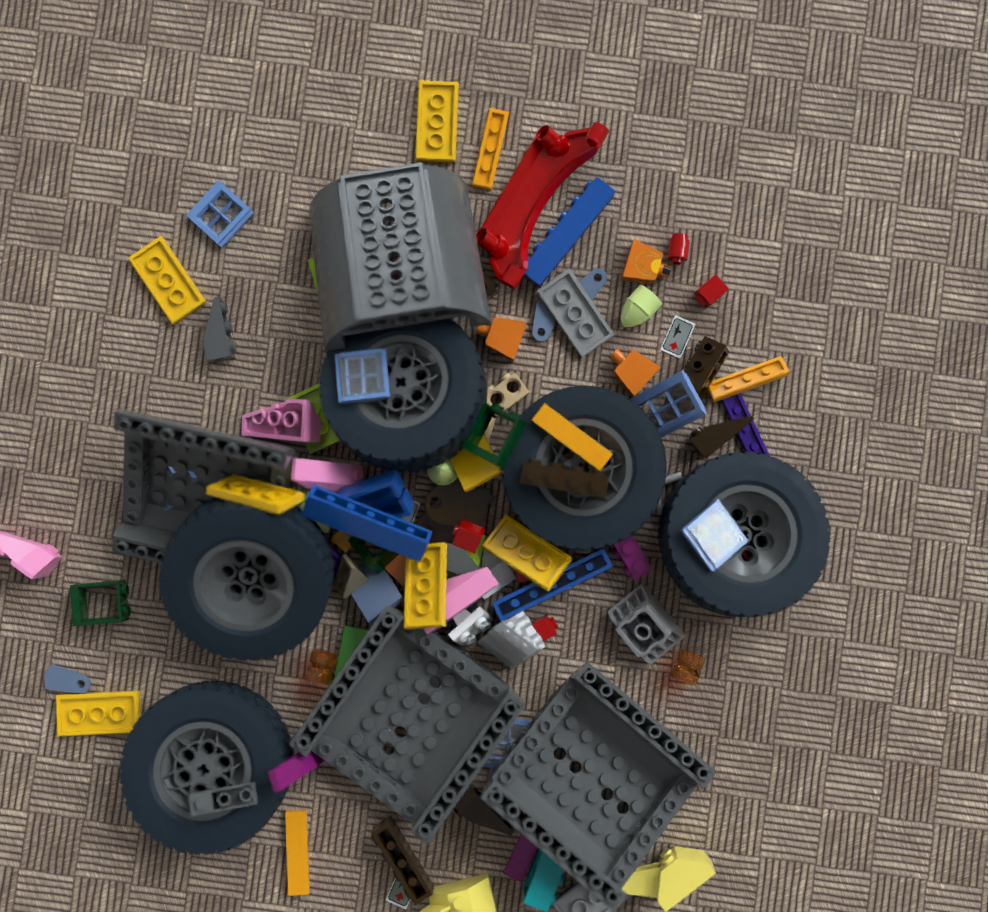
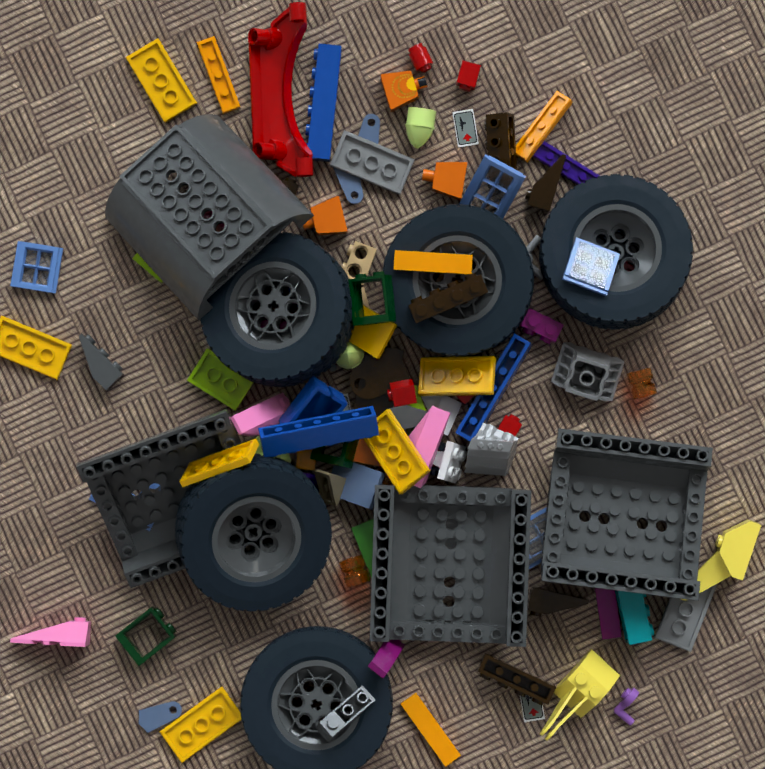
camera: 30 degrees left, 0 degrees up
bright pink wedge [241,399,321,442] -> none
clear piece [335,348,390,404] -> none

